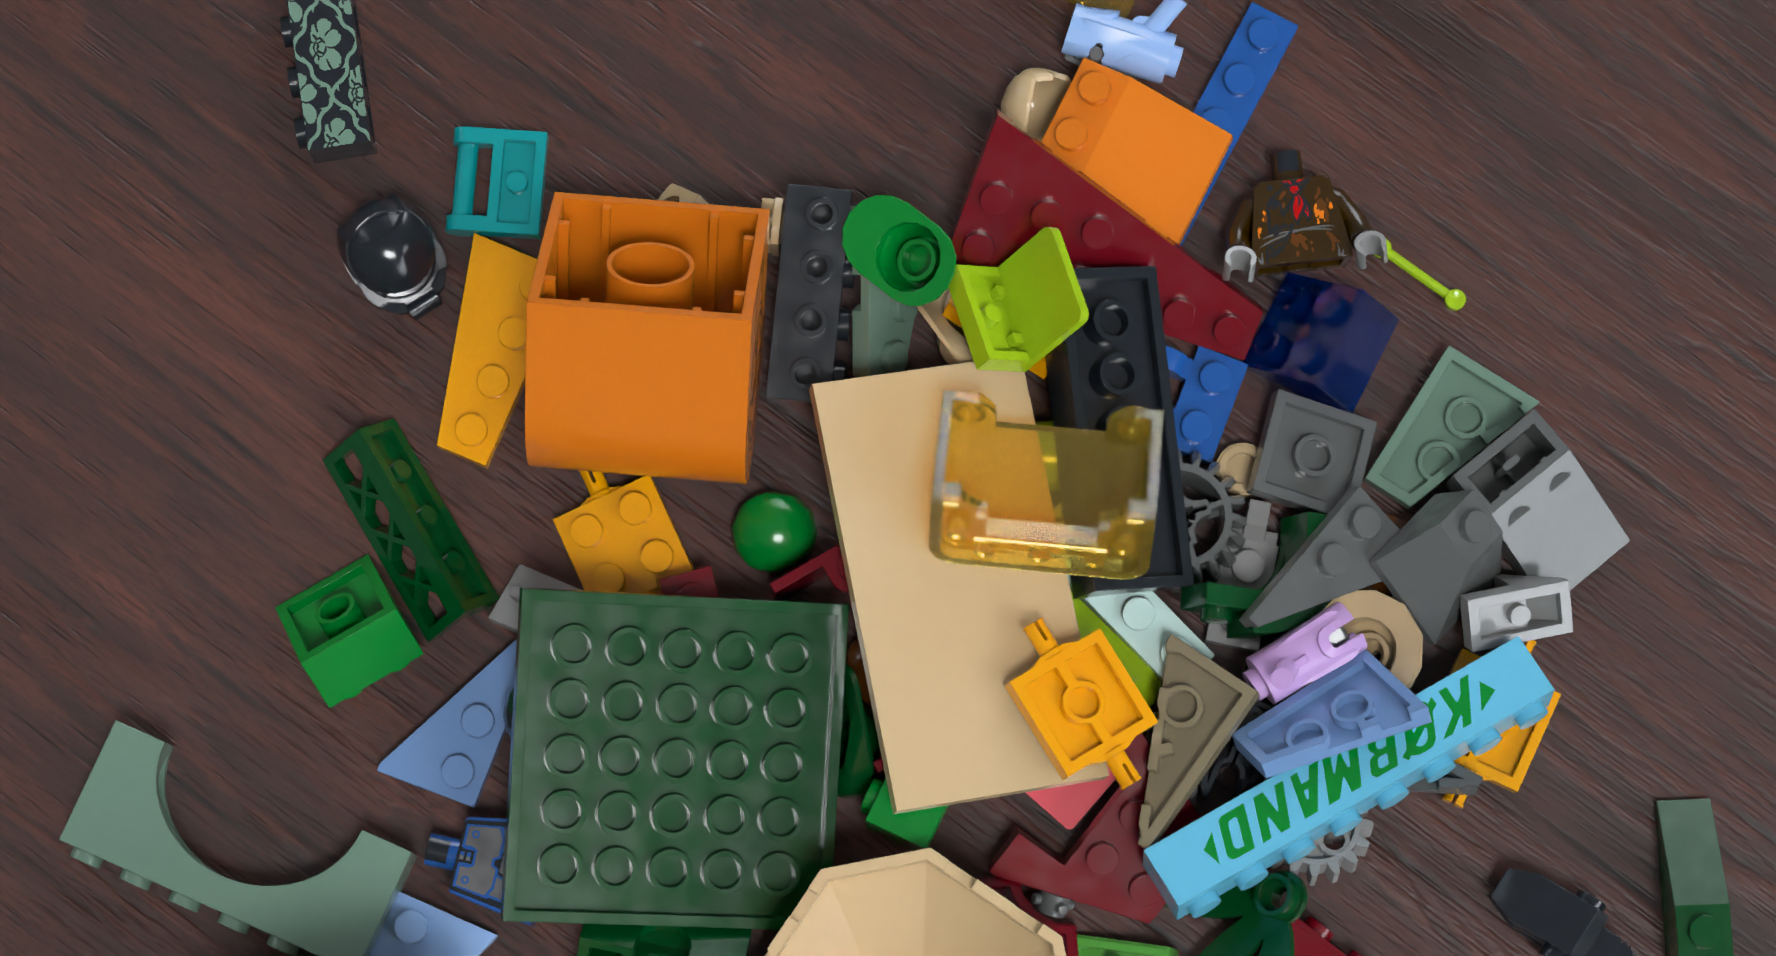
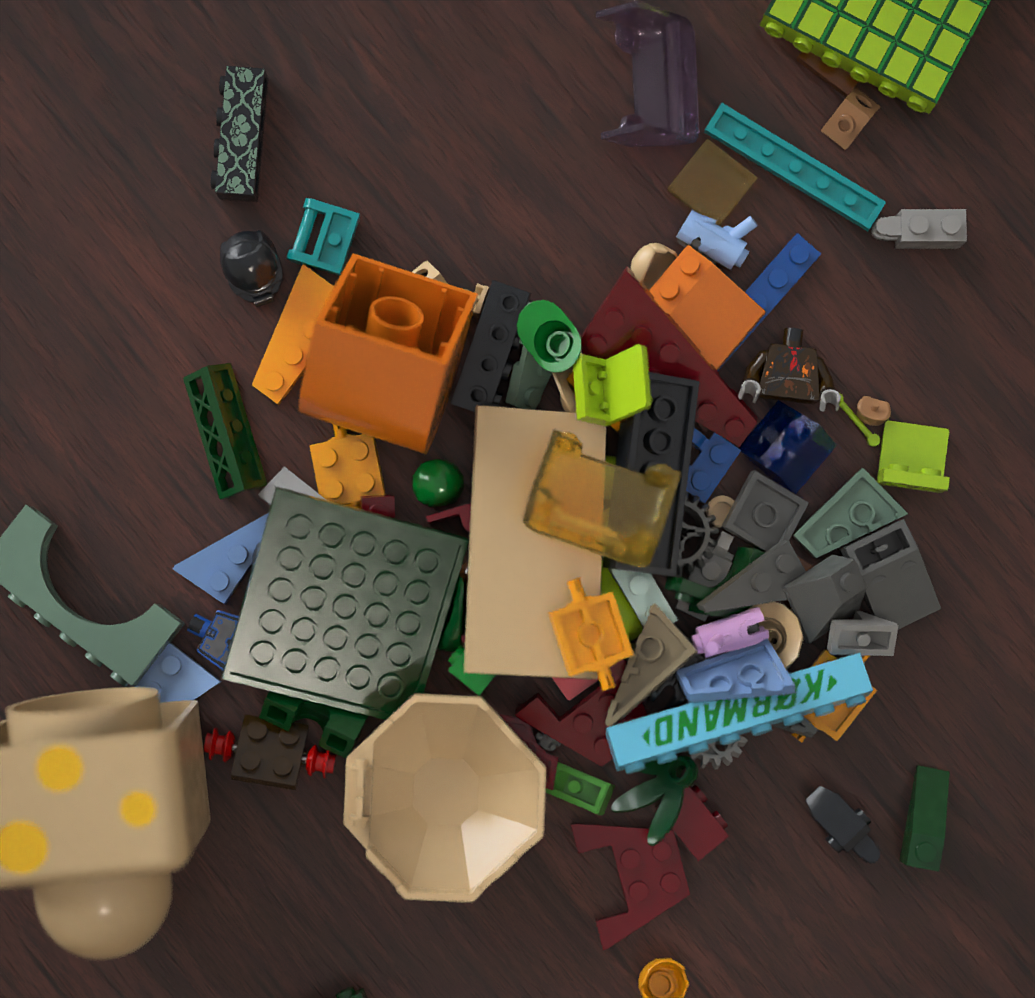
camera: 15 degrees right, 5 degrees up
green slope [275,554,424,708] -> none
none -> medium nougat piece [857,396,891,426]
none -> lime bracket [877,420,950,493]

